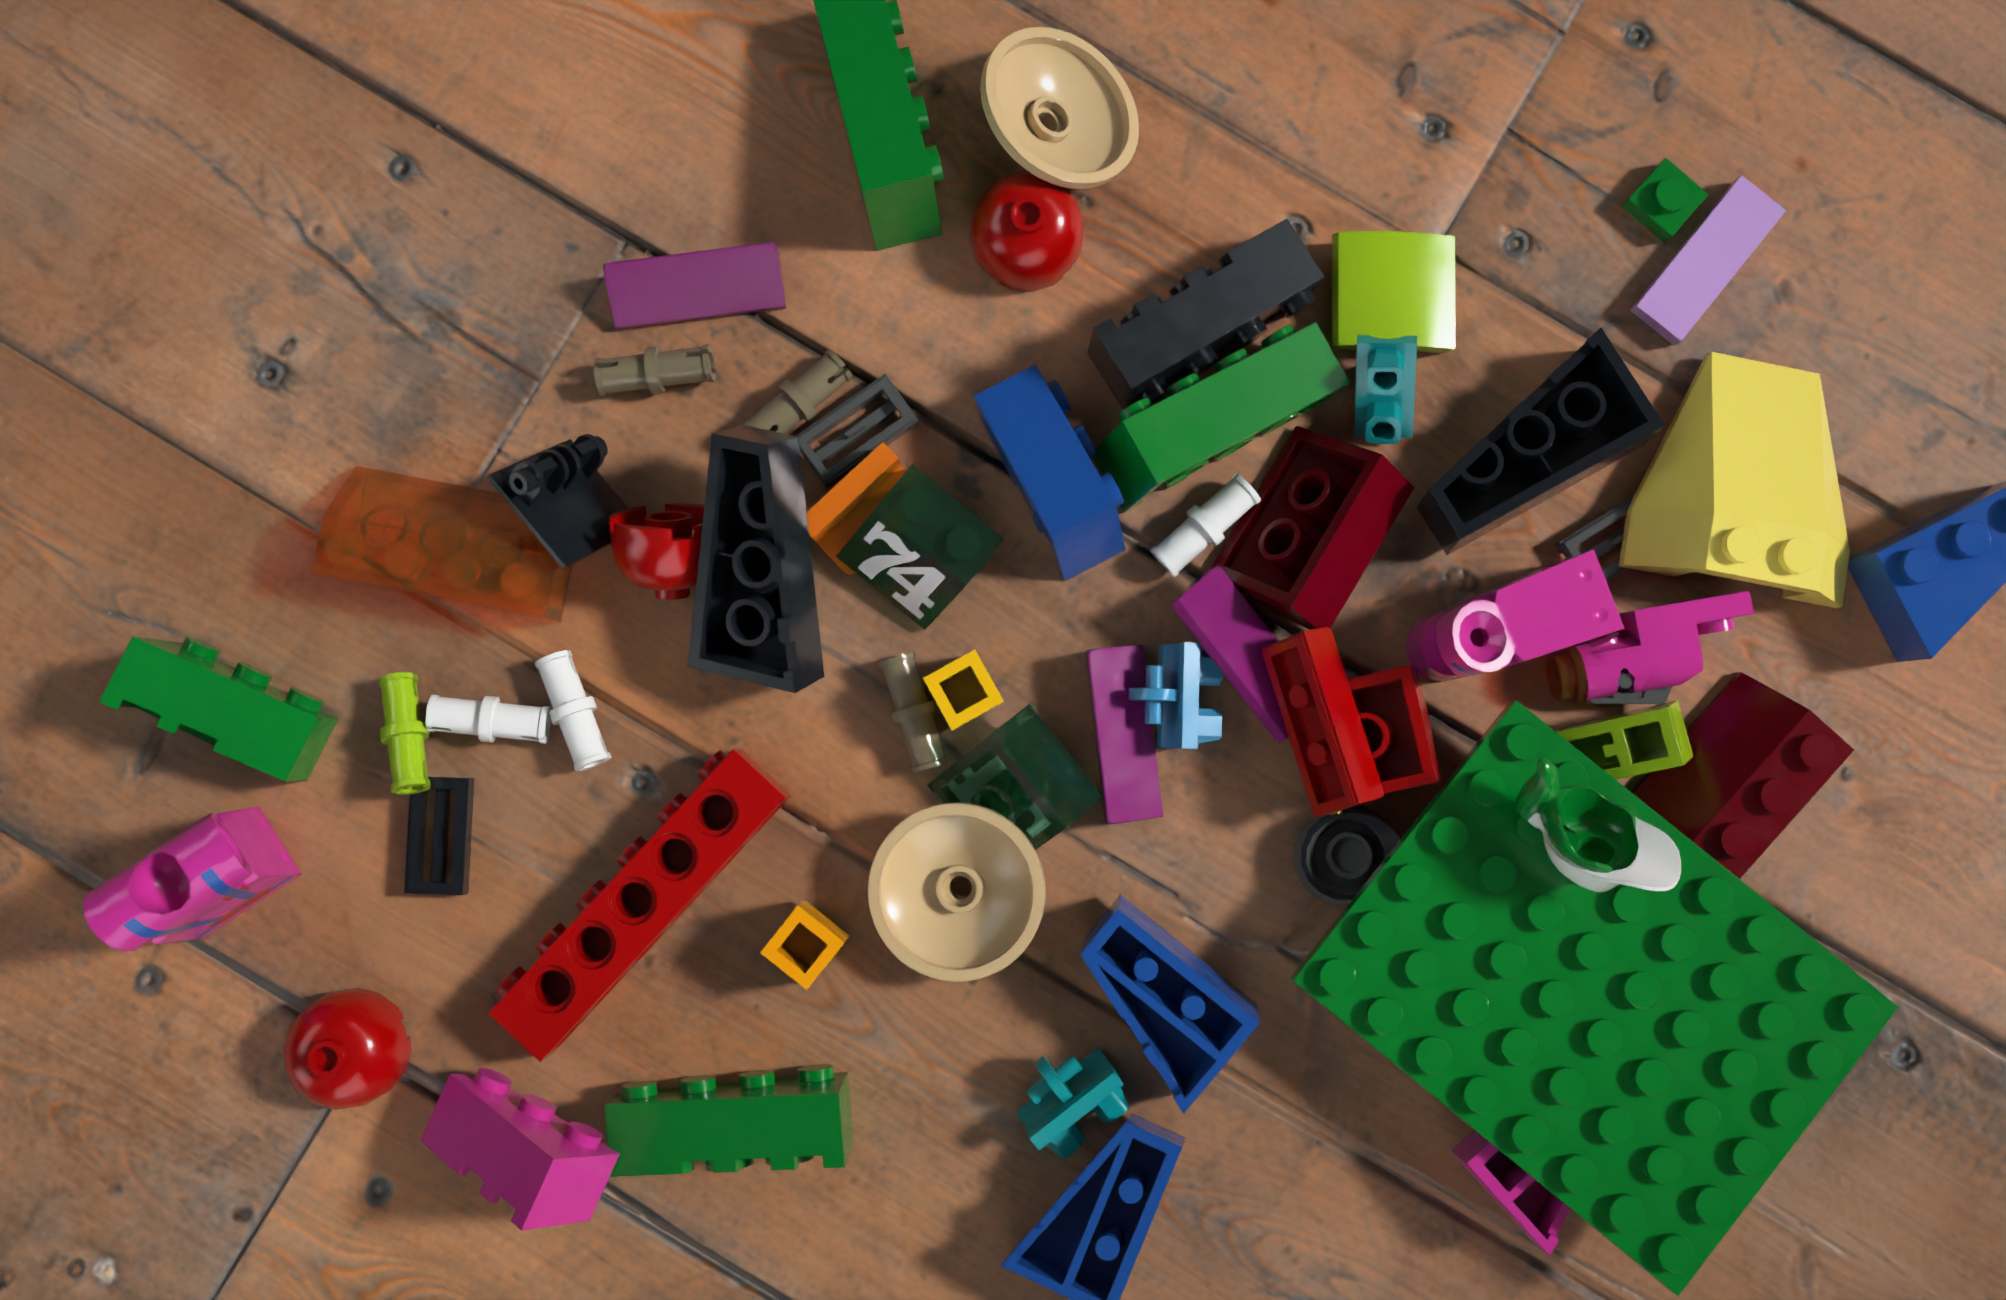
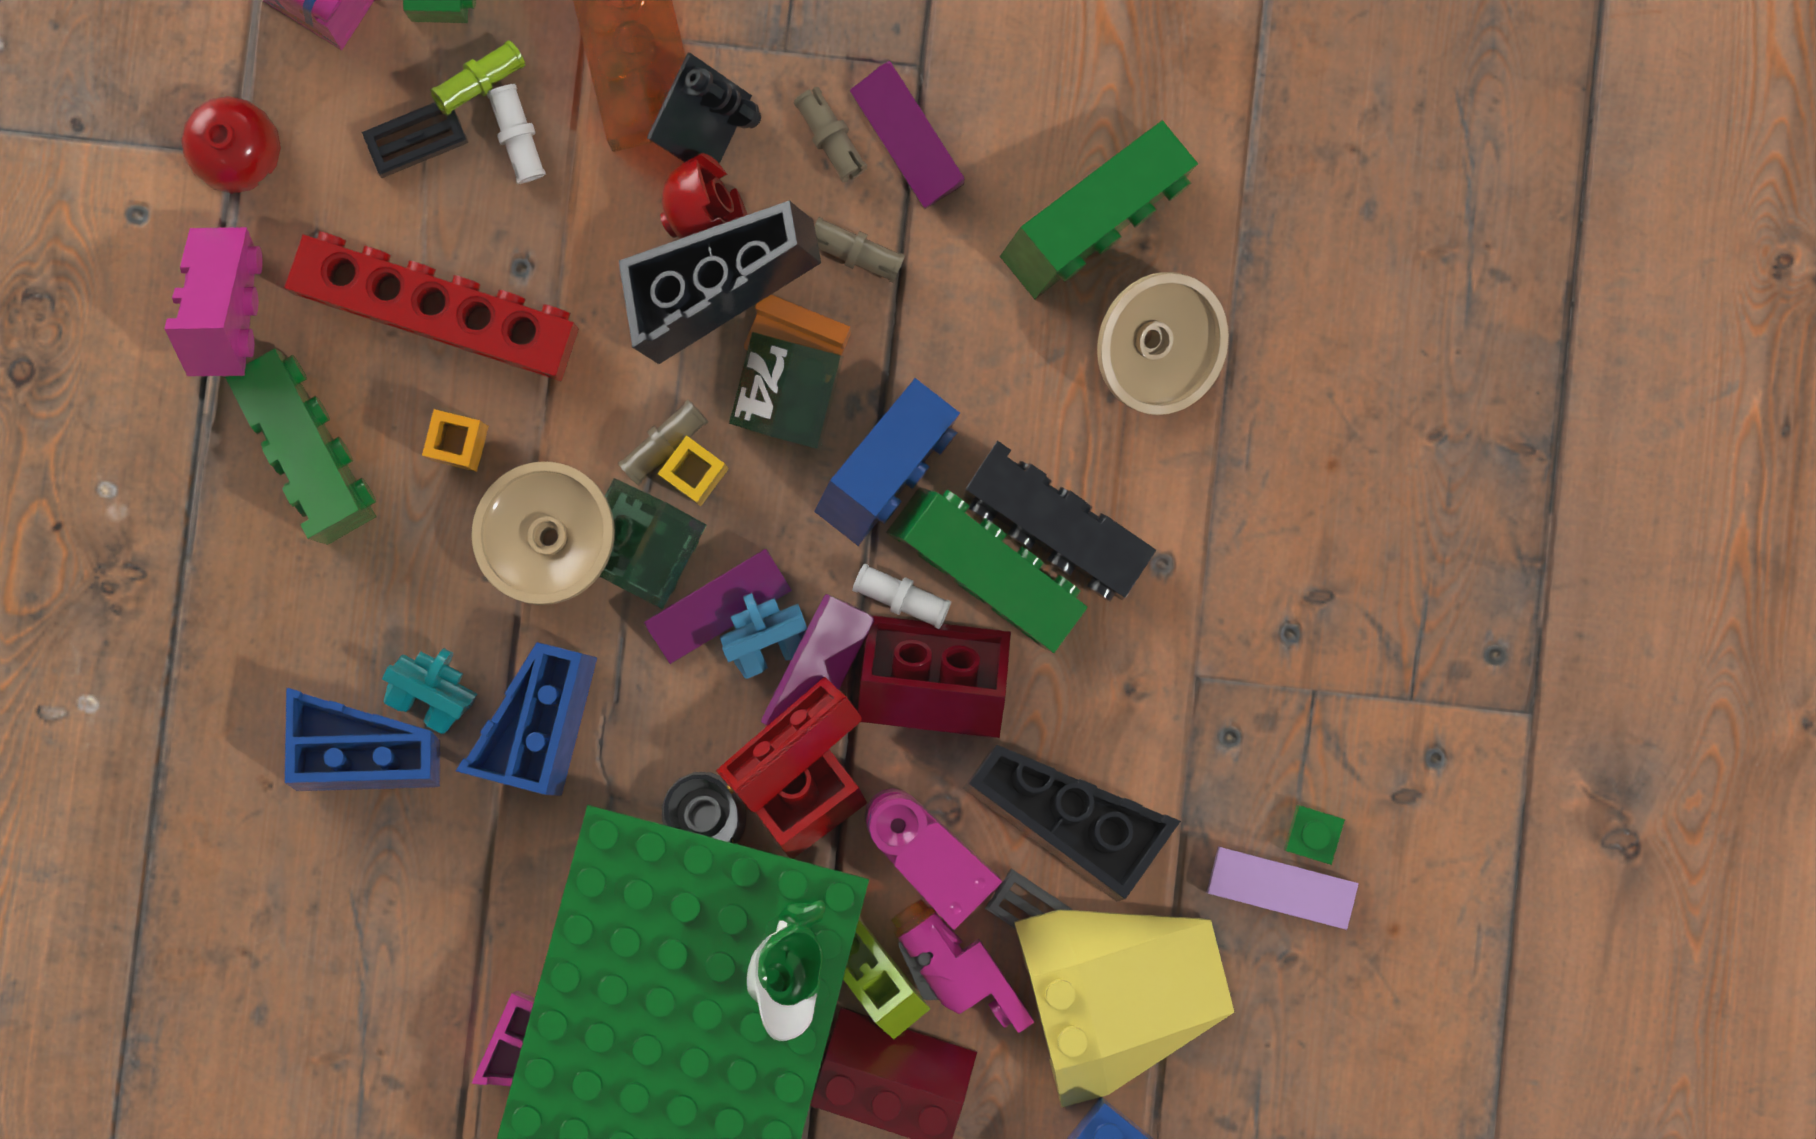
camera: 75 degrees right, 0 degrees up
white pin [535,650,612,772] -> none
dark grey tile [797,373,919,489] -> none
red cylinder [970,171,1084,292] -> none
lime slope [1332,231,1455,354] -> none
teal hips [1354,335,1417,444] -> none

